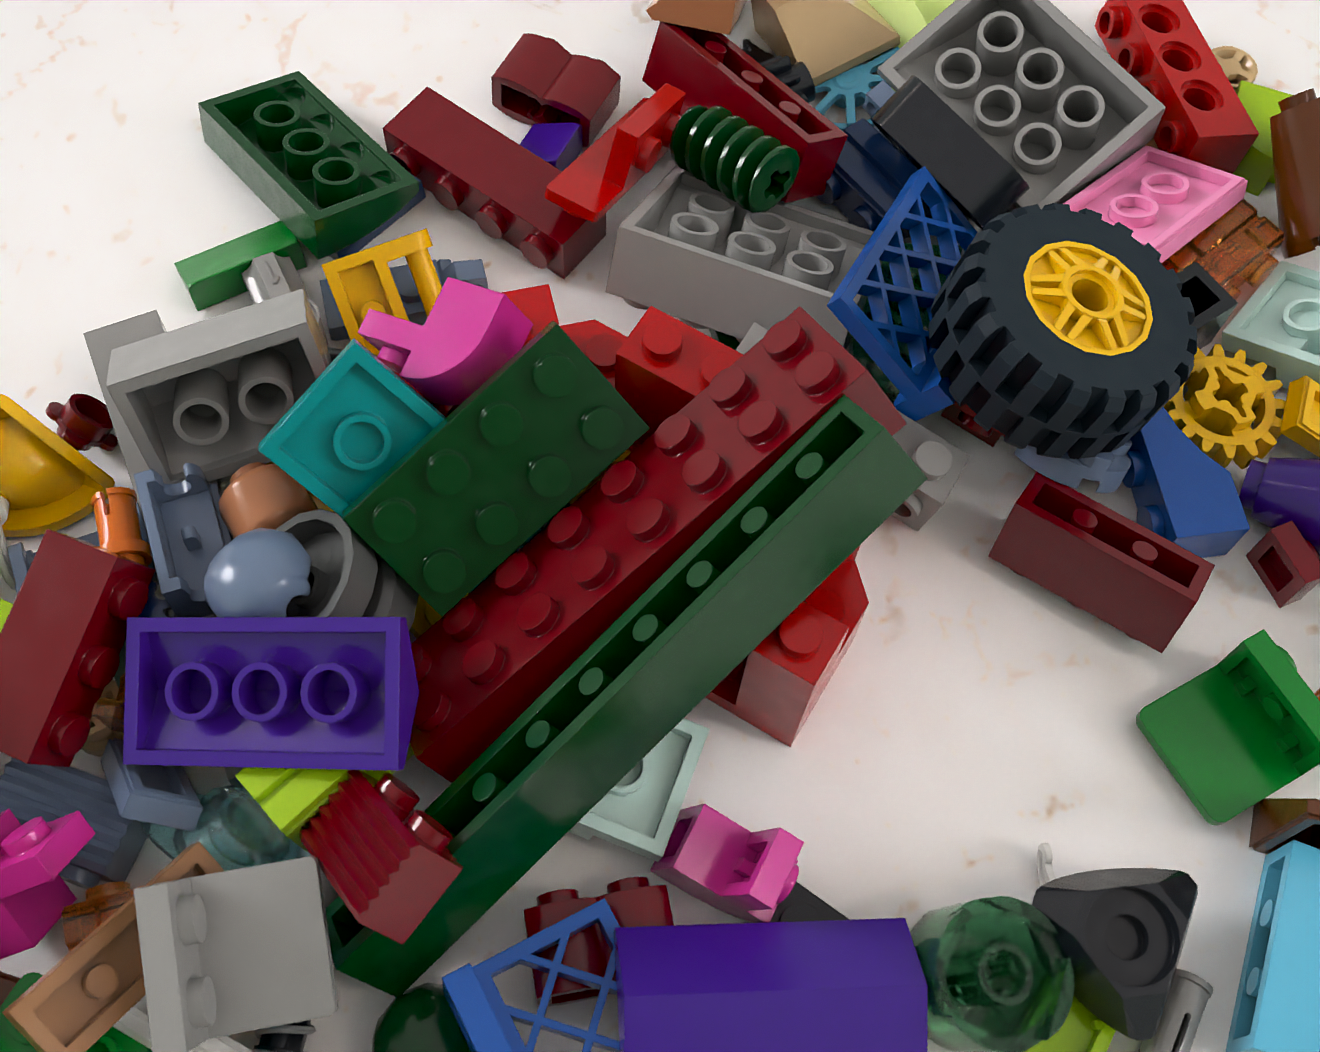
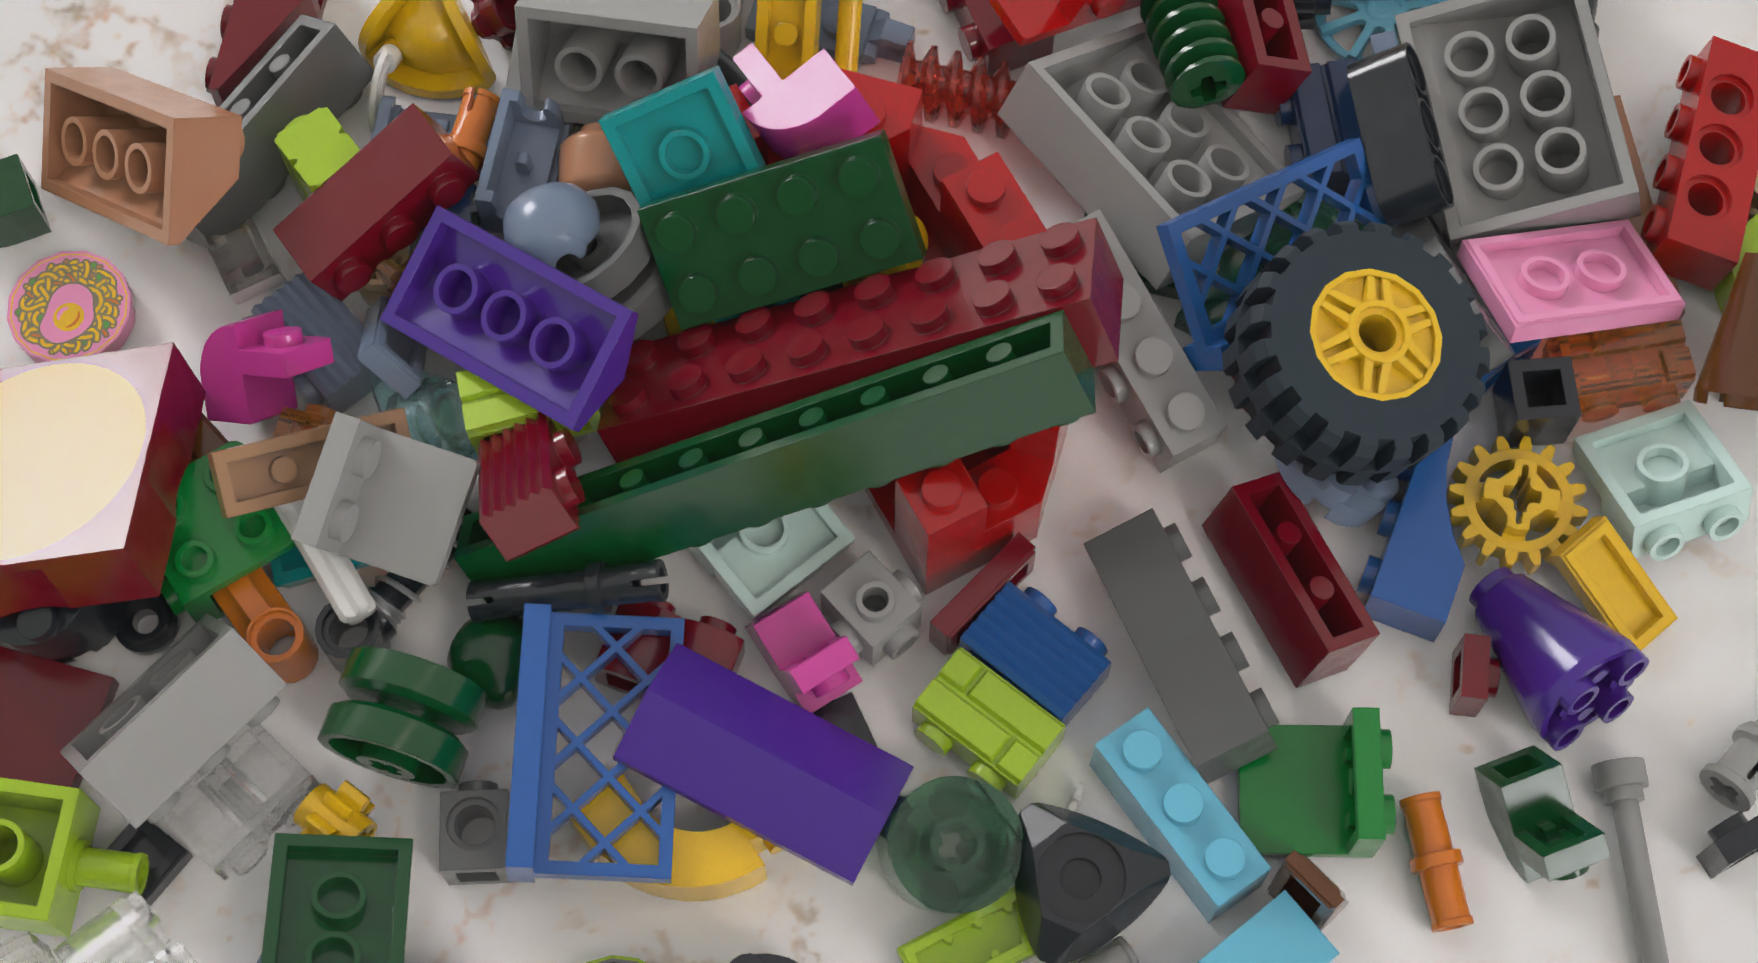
camera: 35 degrees right, 5 degrees up
none -> black pin [466,559,669,623]
none -> light grey brick [820,550,922,667]
none -> clear red piece [897,39,1020,140]
none -> lime brick [912,647,1066,800]
none -> dark red tile [929,532,1036,656]
none -> blue brick [959,582,1112,726]
none -> dark grey brick [1083,508,1280,784]
none -> medium azure brick [1089,707,1272,923]

